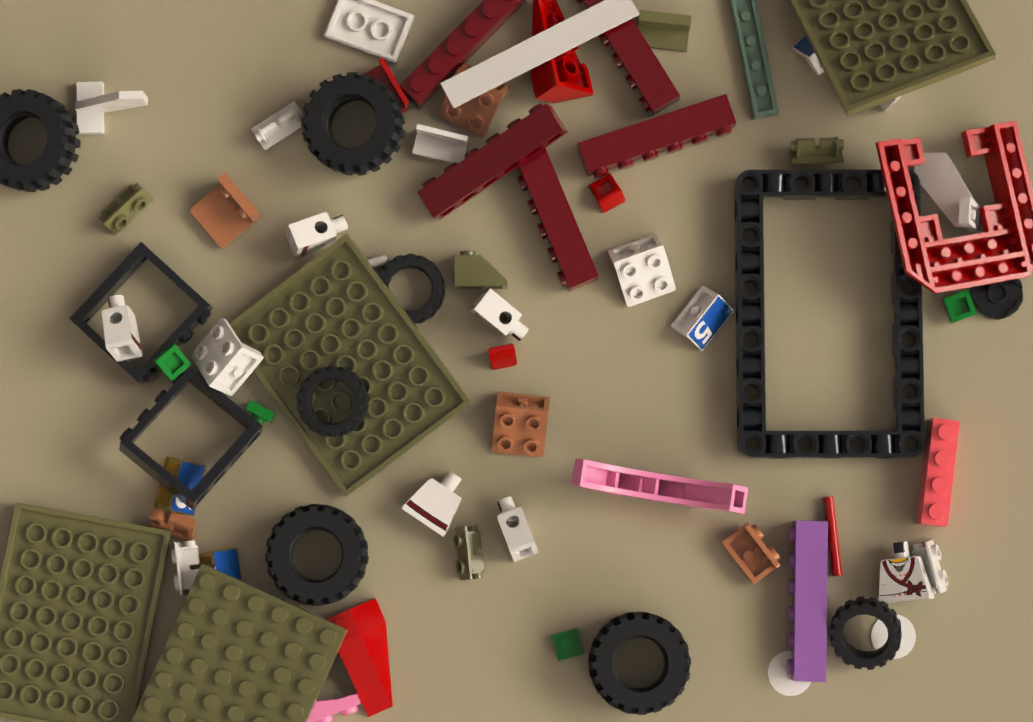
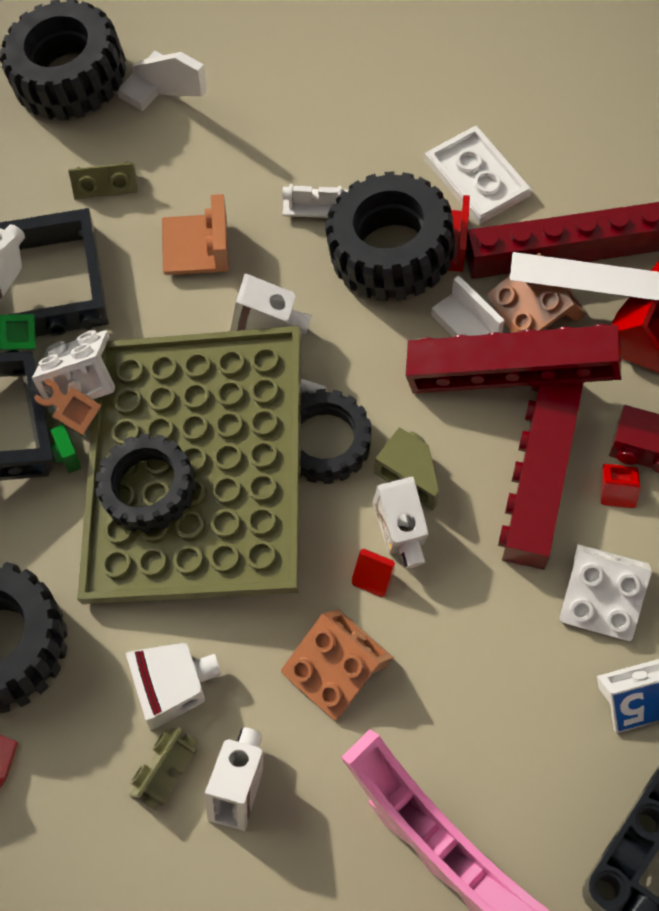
camera: 35 degrees right, 20 degrees down
none -> nougat plate [34,379,102,436]

